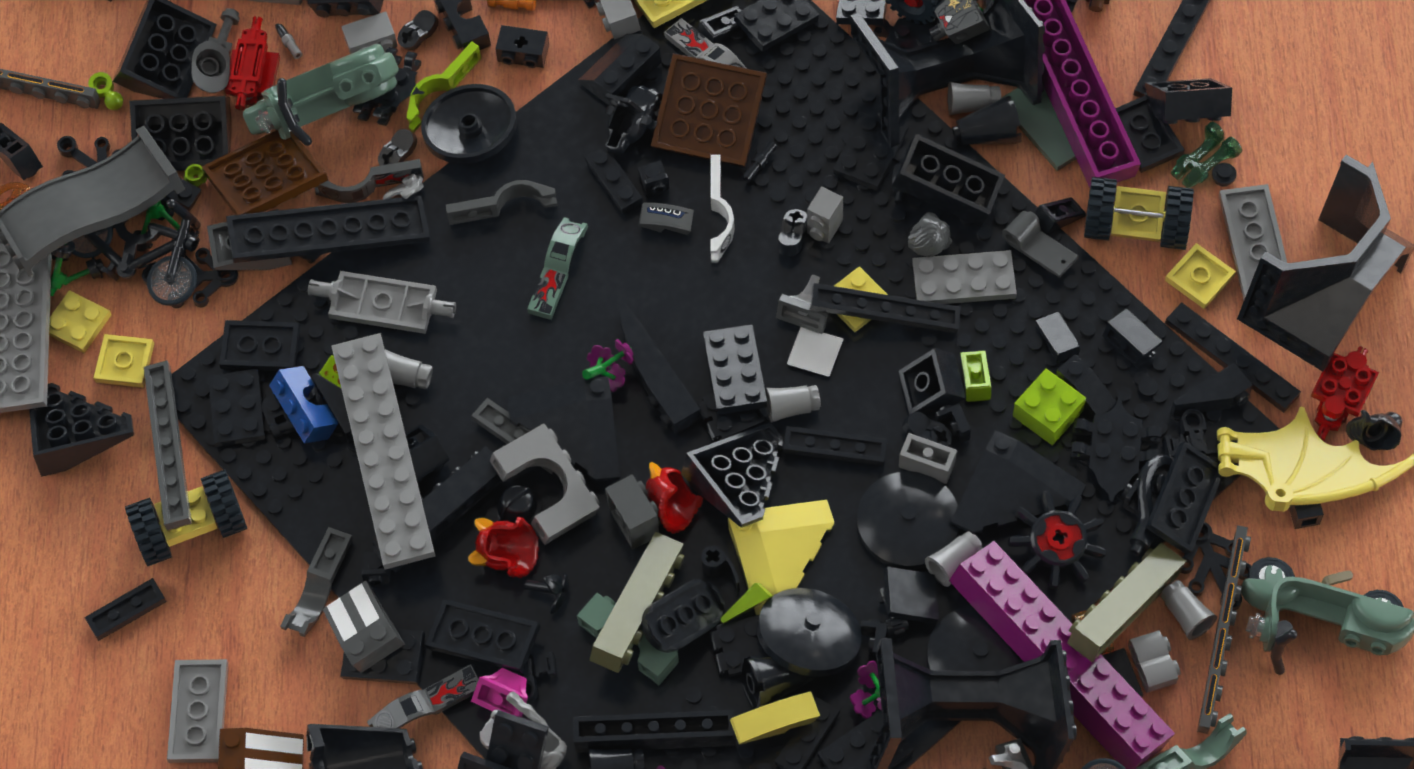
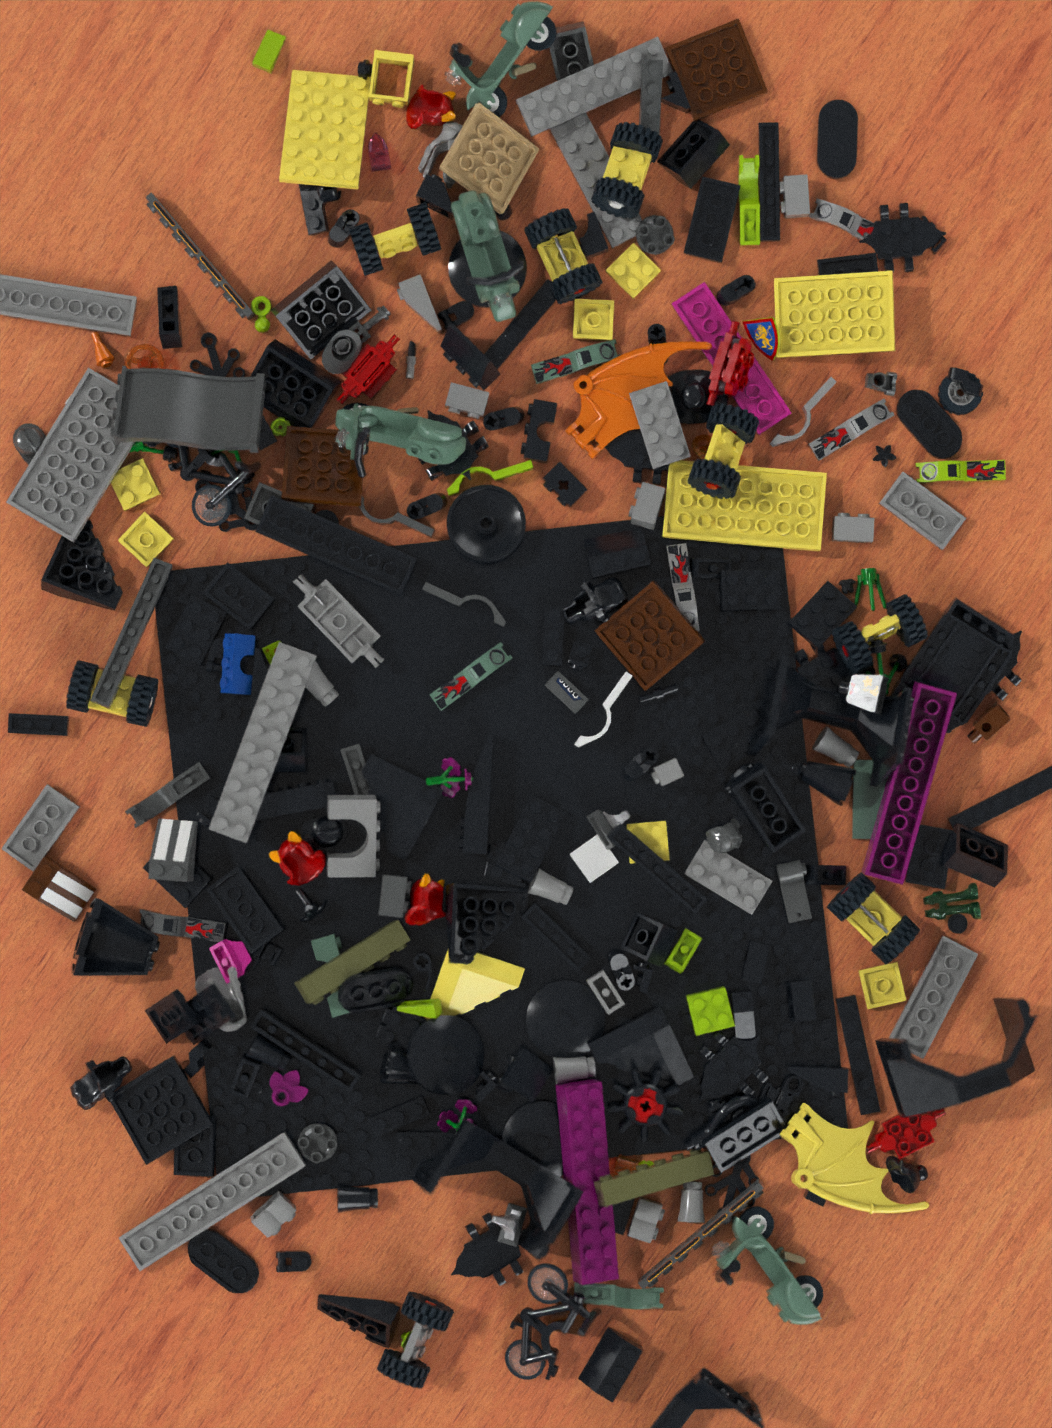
camera: 30 degrees right, 25 degrees up
light grey plate [383,174,424,199] -> none
light yellow slope [730,691,820,744] -> none

